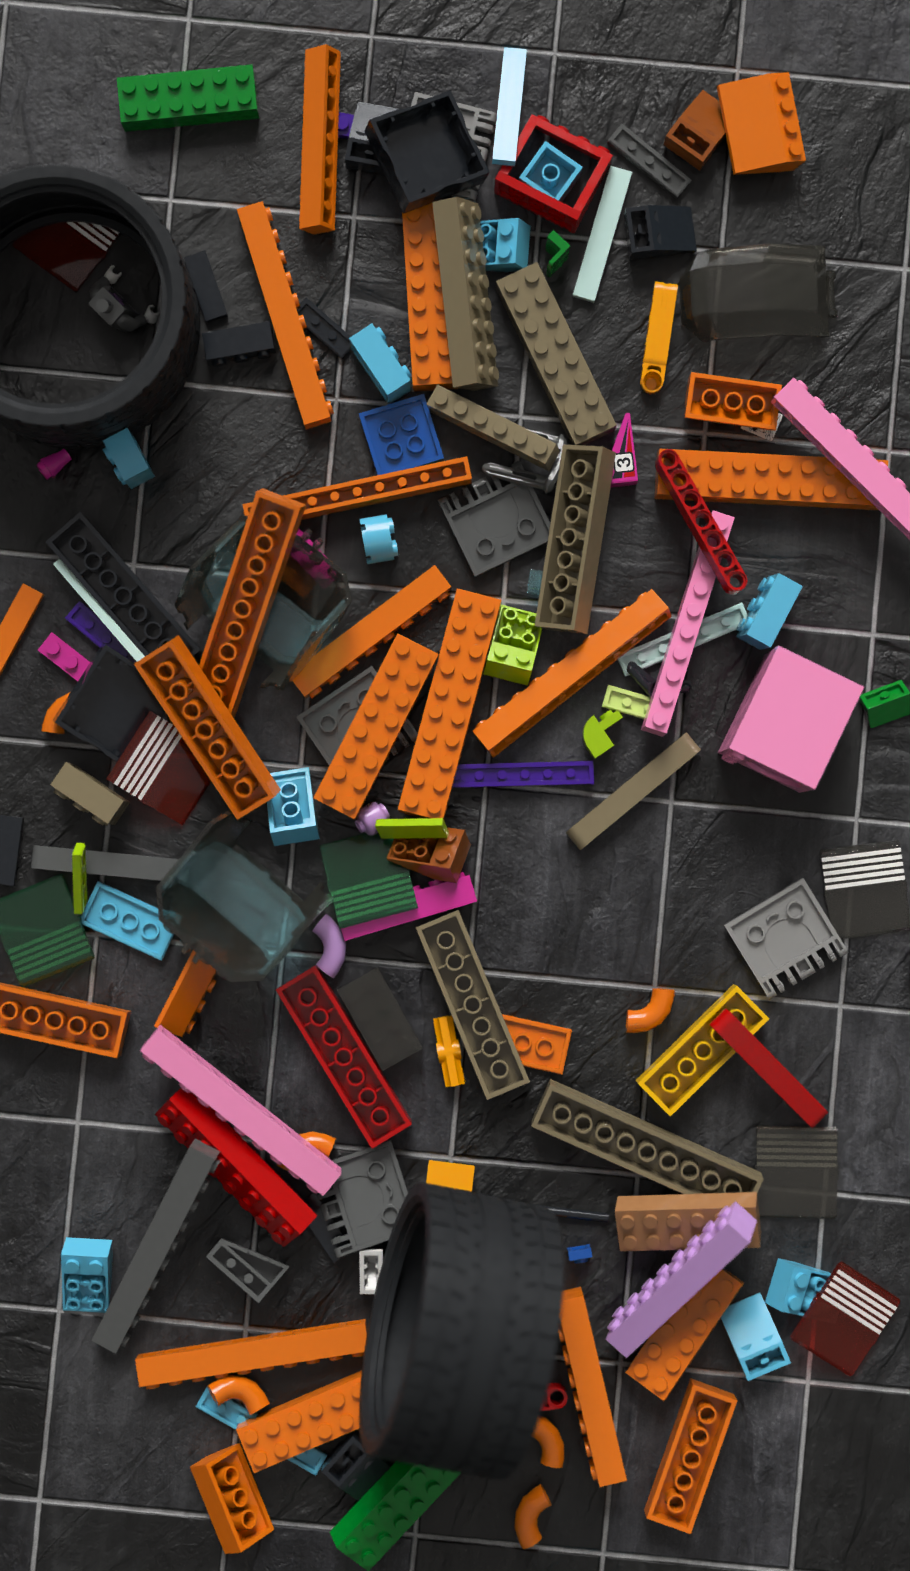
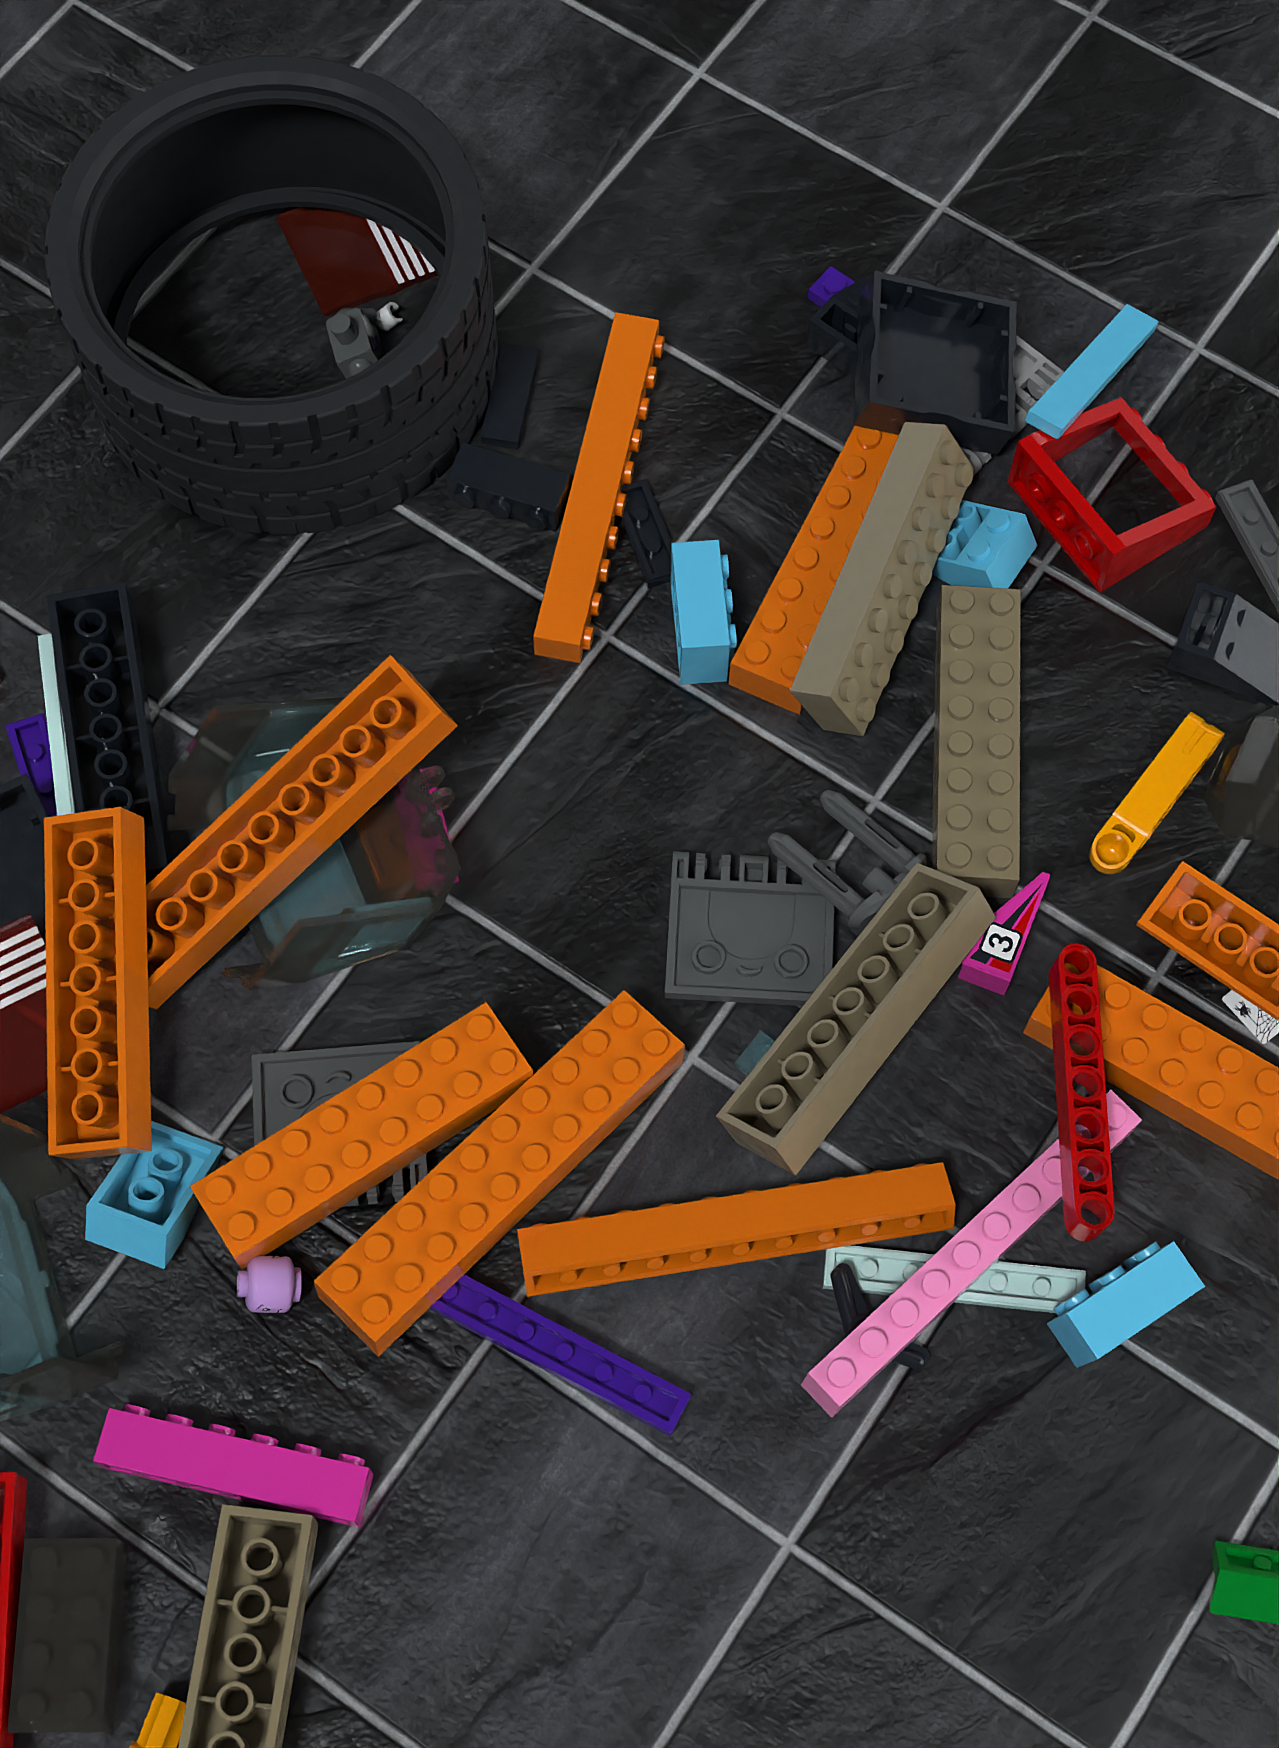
camera: 30 degrees right, 20 degrees down
dark pink cone [36,448,72,479] -> none
medium azure brick [103,428,155,489] -> none
green brick [117,64,259,132] -> none
orange brick [242,456,472,521] -> none
orange brick [289,565,451,698] -> none
orange brick [299,44,341,235] -> none
lavender cylinder [312,914,346,978] -> none
clear green piece [320,833,418,929] -> none
blue plate [359,394,444,475] -> none
medium azure brick [360,514,399,564] -> none
lime tile [375,818,449,839] -> none
dark orange slope [386,827,471,883] -> none
dark tan brick [426,384,560,471] -> none
lime slope [484,605,542,686] -> none
medium azure brick [519,141,583,202] -> none
green panel [545,230,570,278] -> none
dark tan beam [566,732,701,850] -> none
light aqua tile [572,166,632,303] -> none
lime brick [582,709,623,759] -> none
yellowish green tile [602,685,651,719] -> none
bright pink container [718,646,864,793] -> none

